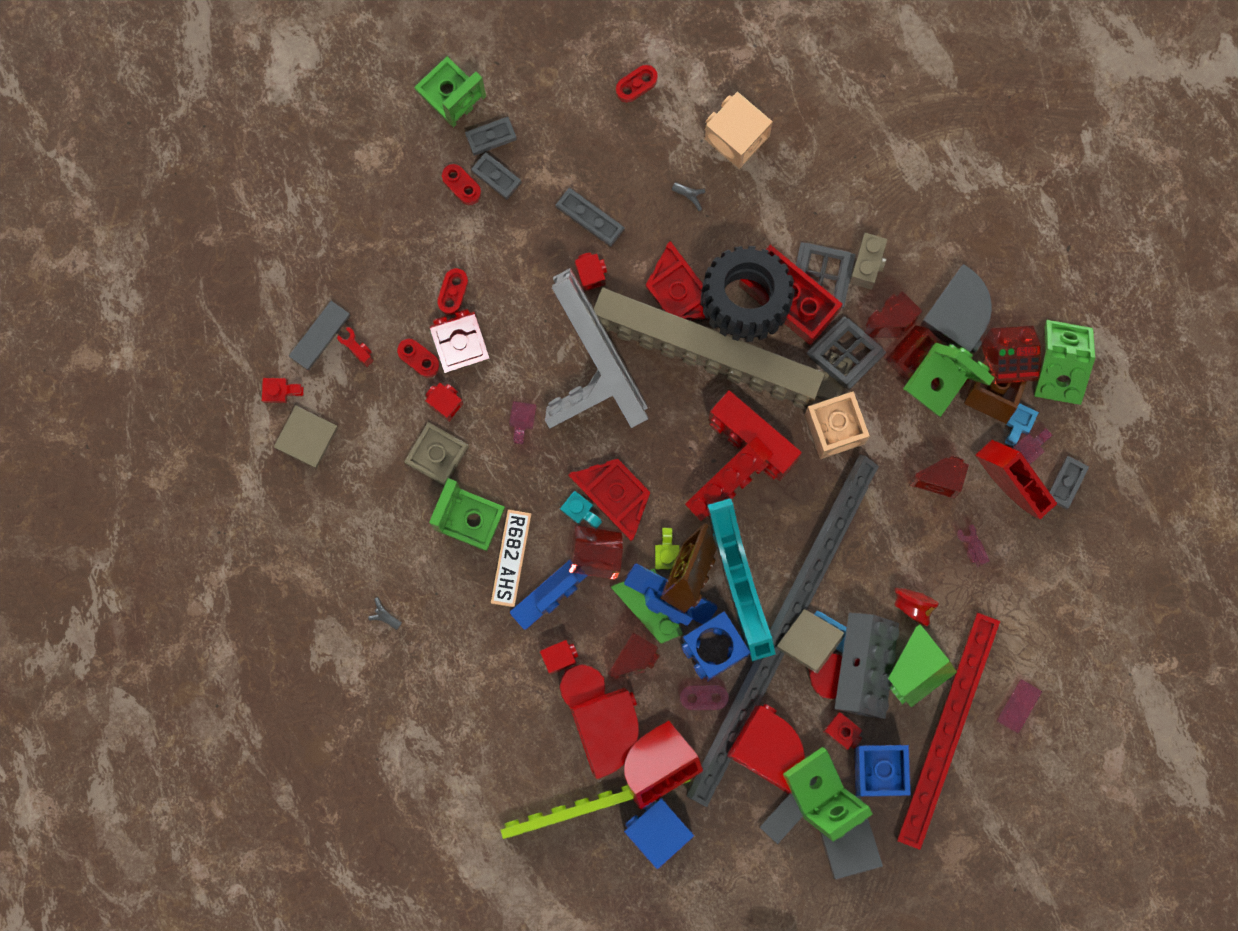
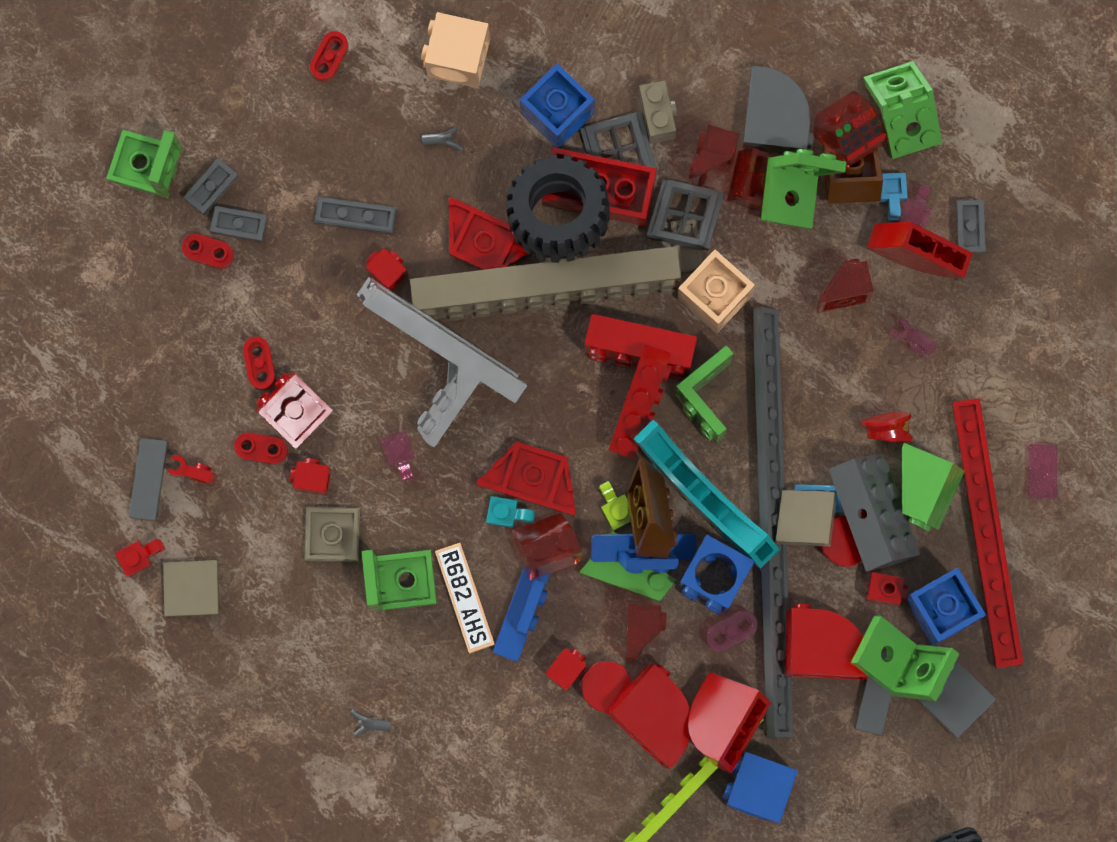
camera: 25 degrees left, 0 degrees up
none -> blue brick [520,63,595,149]
none -> bright green bracket [675,345,733,444]

